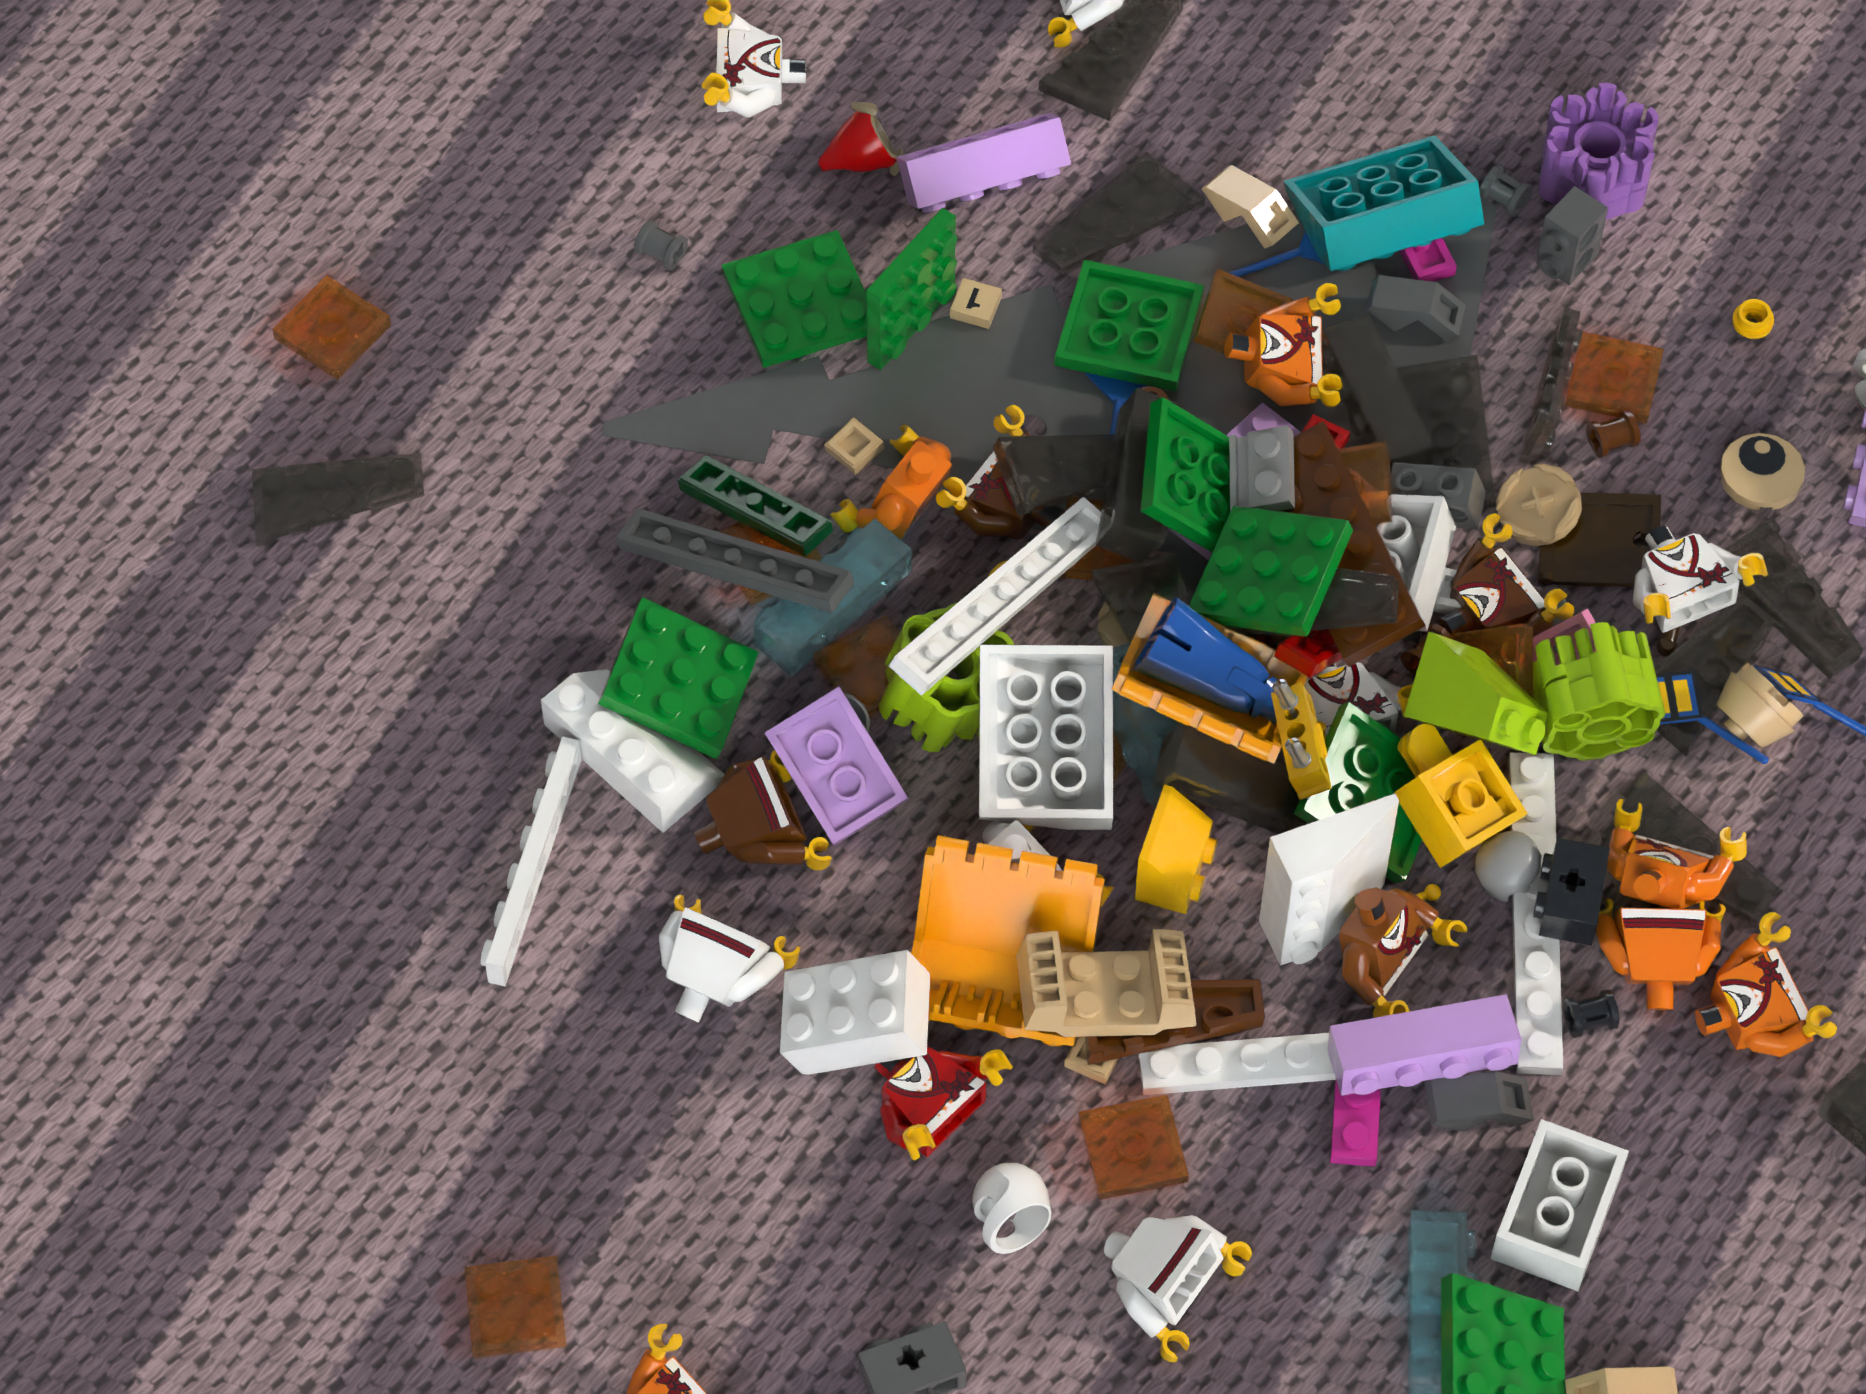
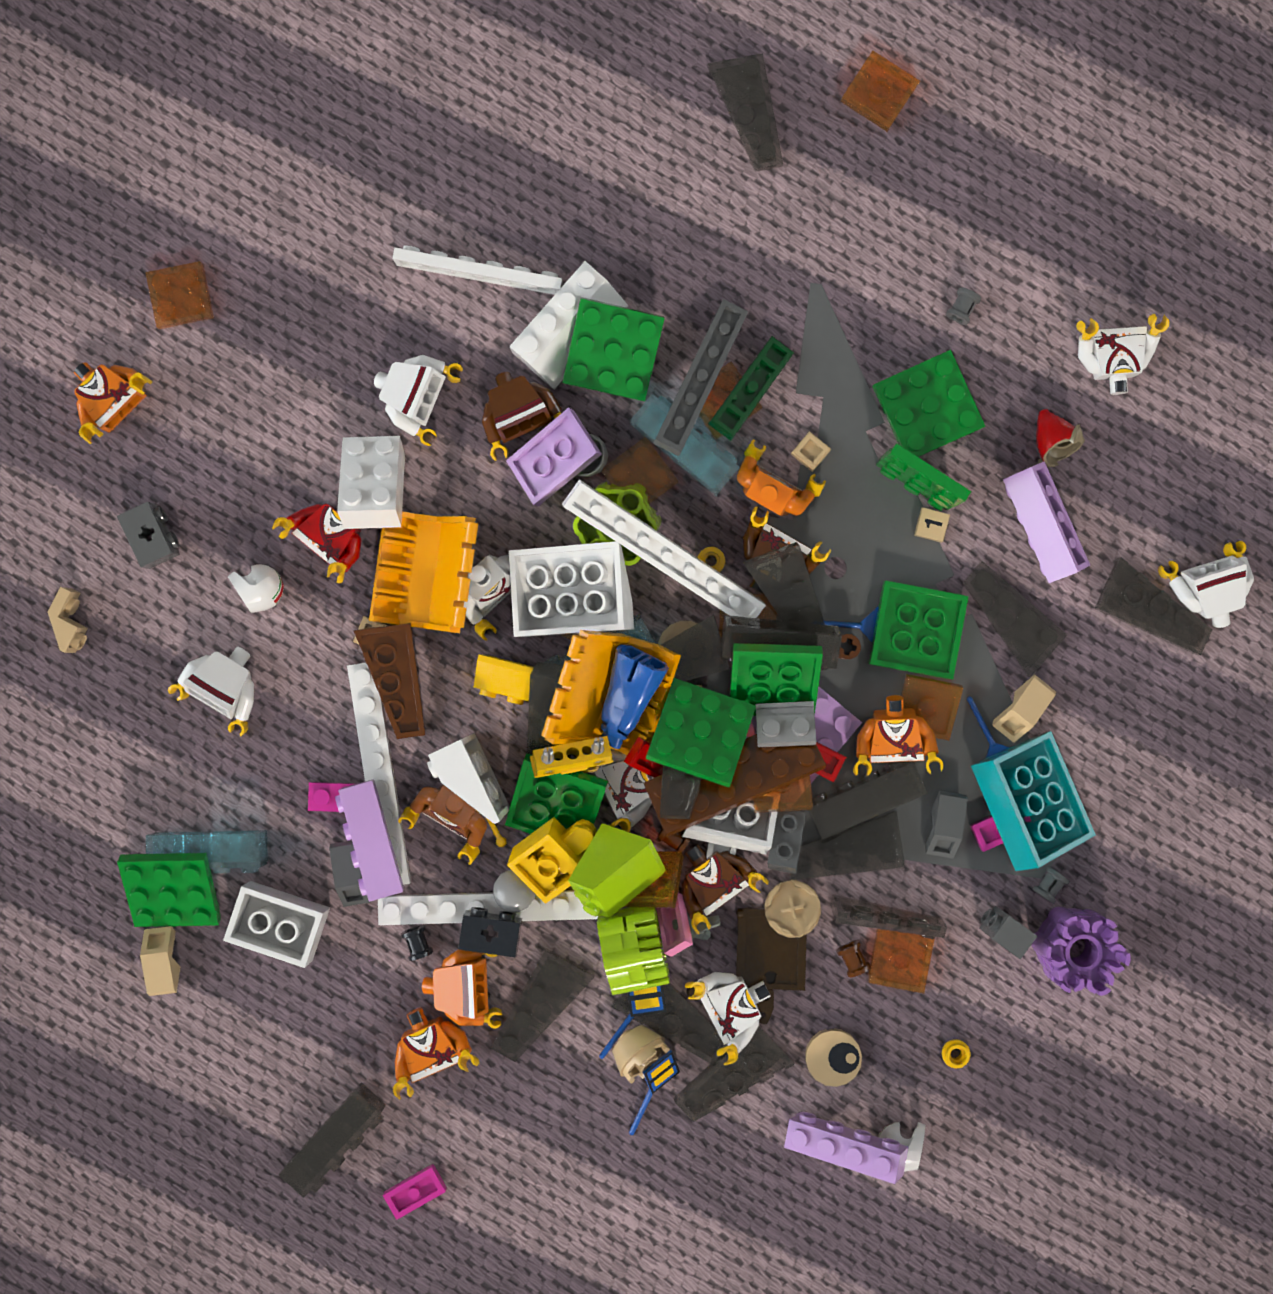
camera: 85 degrees right, 30 degrees up
tan plate [1016,929,1196,1037] -> none
clear orange plate [1078,1094,1189,1200] -> none
orange torso [1606,799,1747,909] -> none

